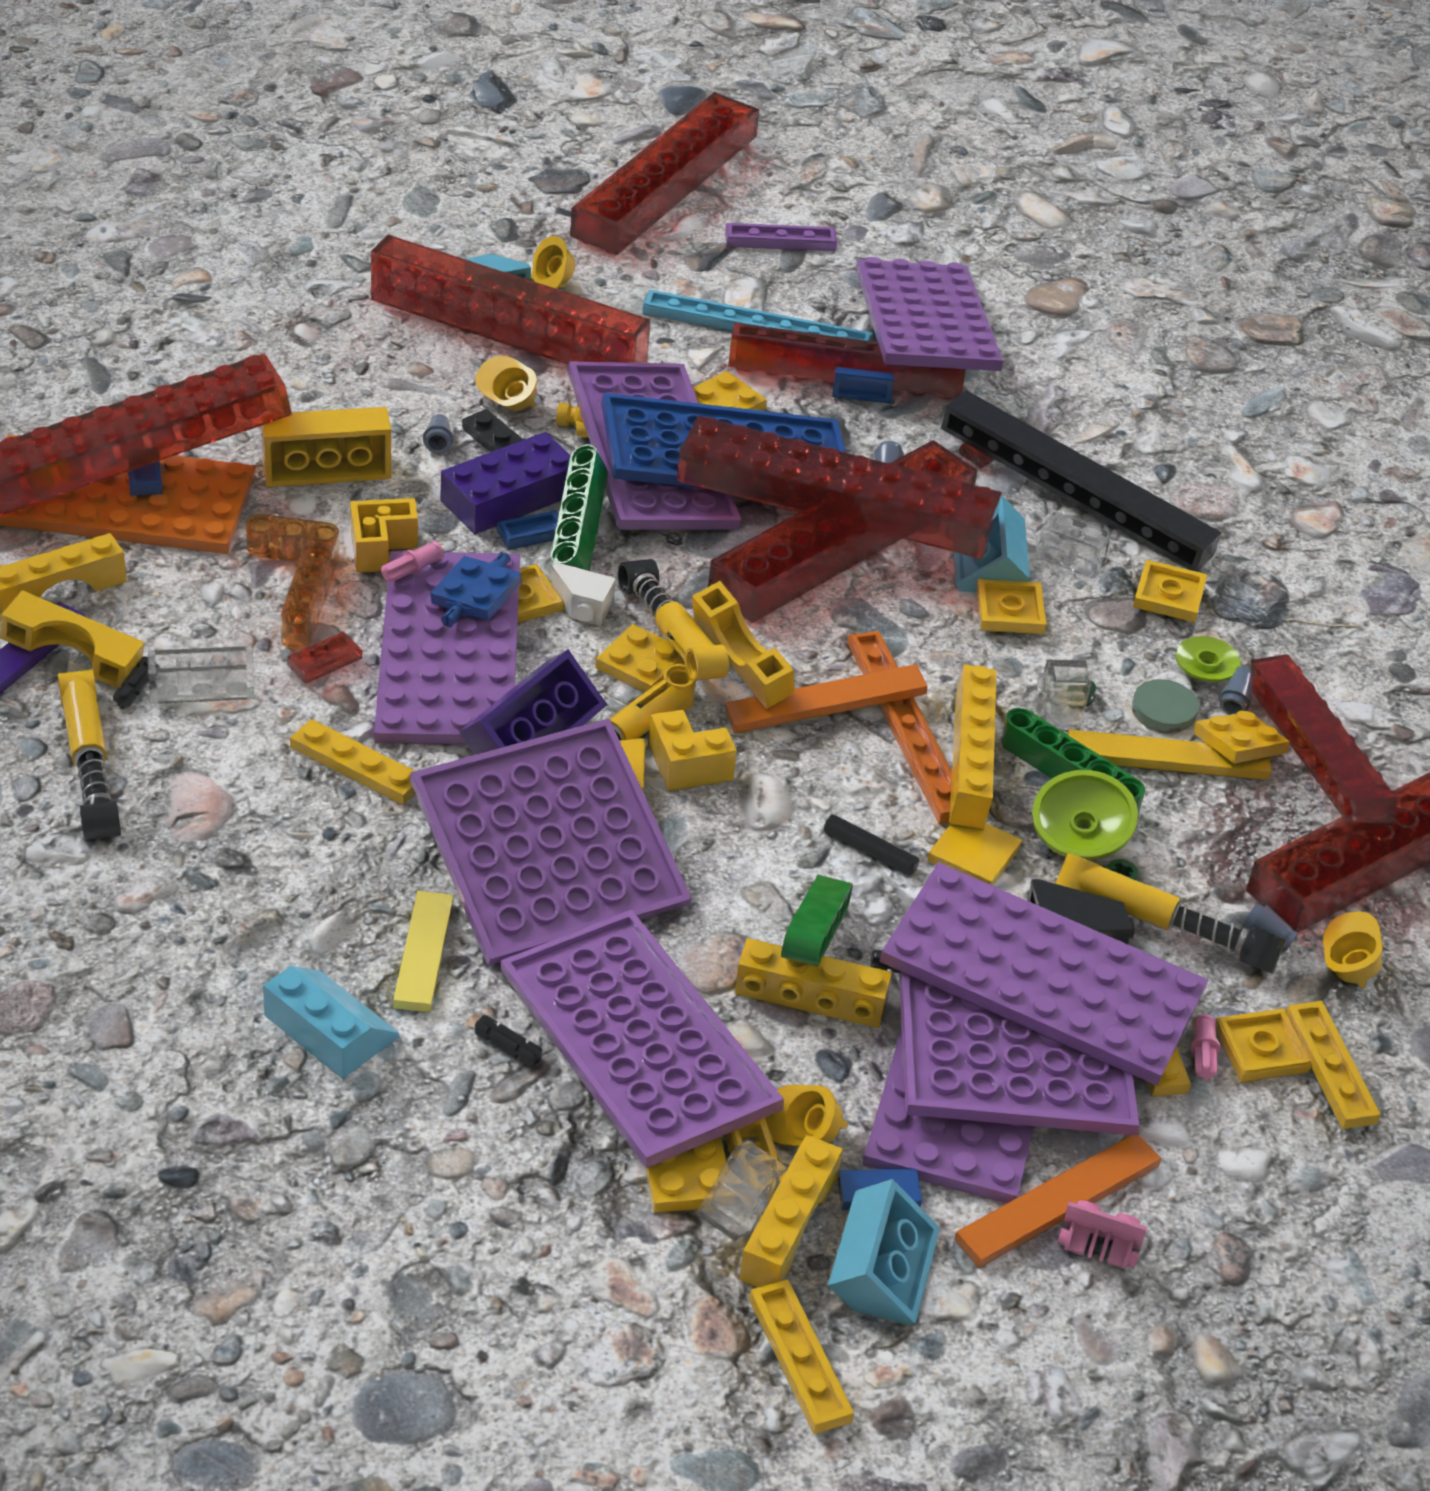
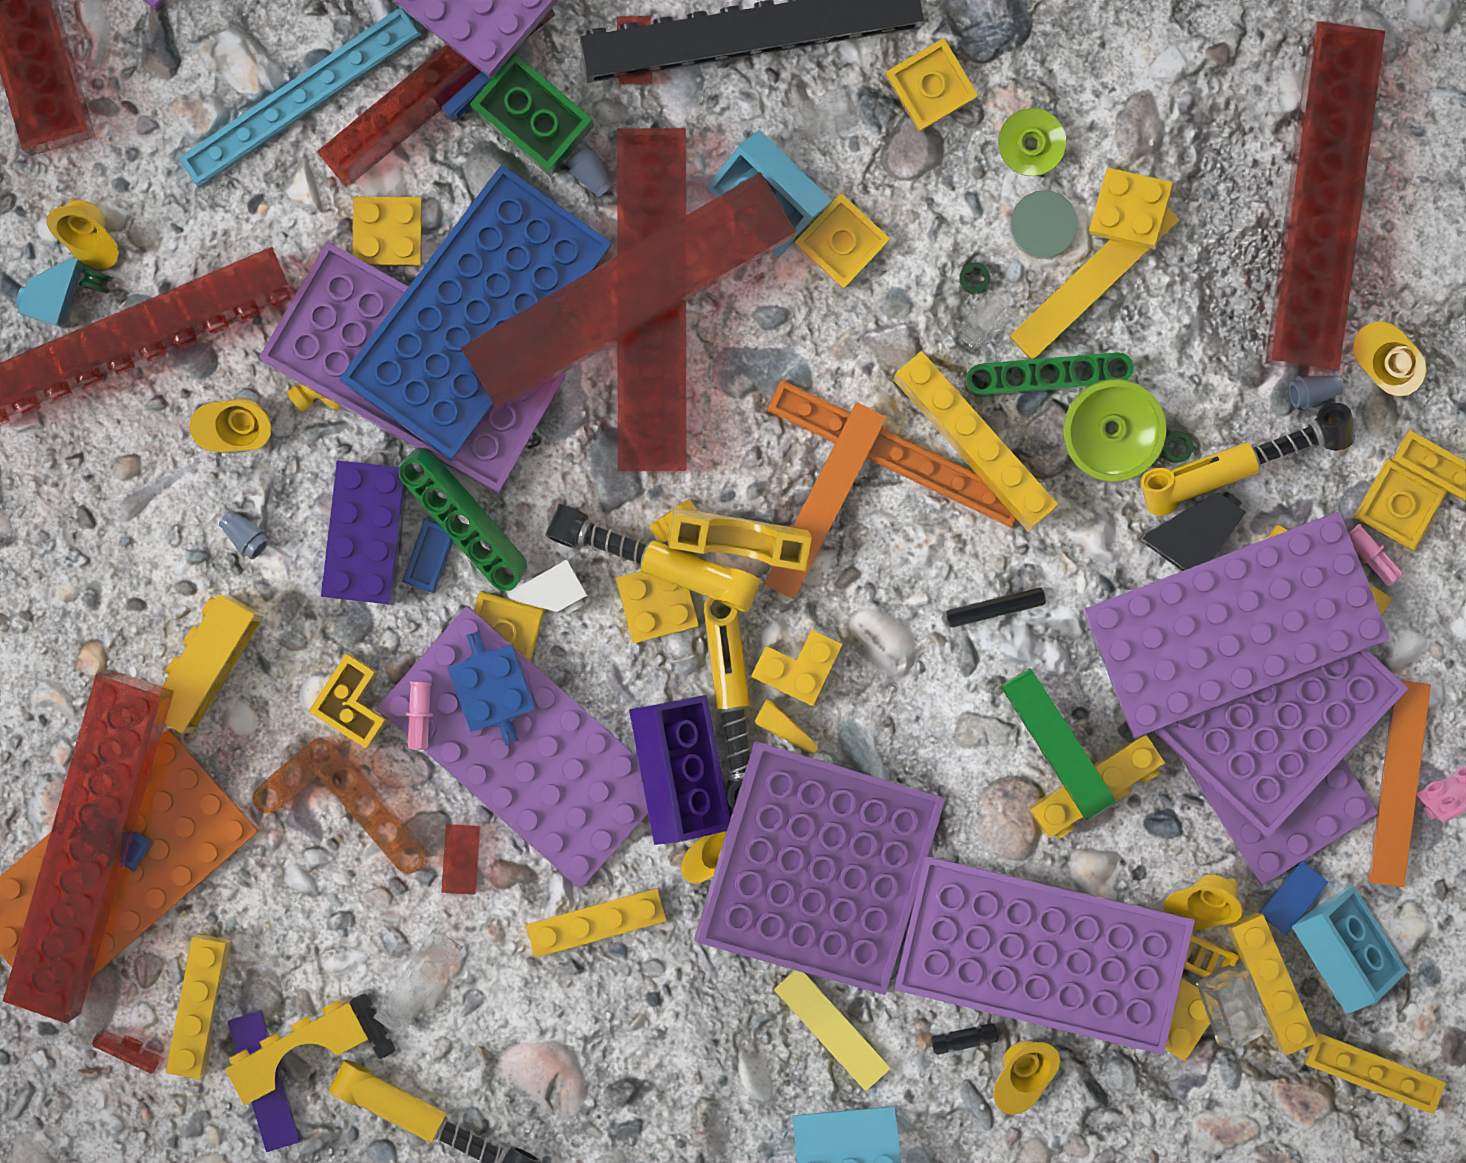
camera: 40 degrees left, 45 degrees up
black hinge [462,409,526,452] -> none
yellow tile [927,823,1022,886] -> none
sand blue cone [1219,666,1255,715] -> none
clear red brick [1250,654,1398,832] -> none
none -> green brick [470,53,594,177]
none -> yellow piece [993,1039,1060,1115]

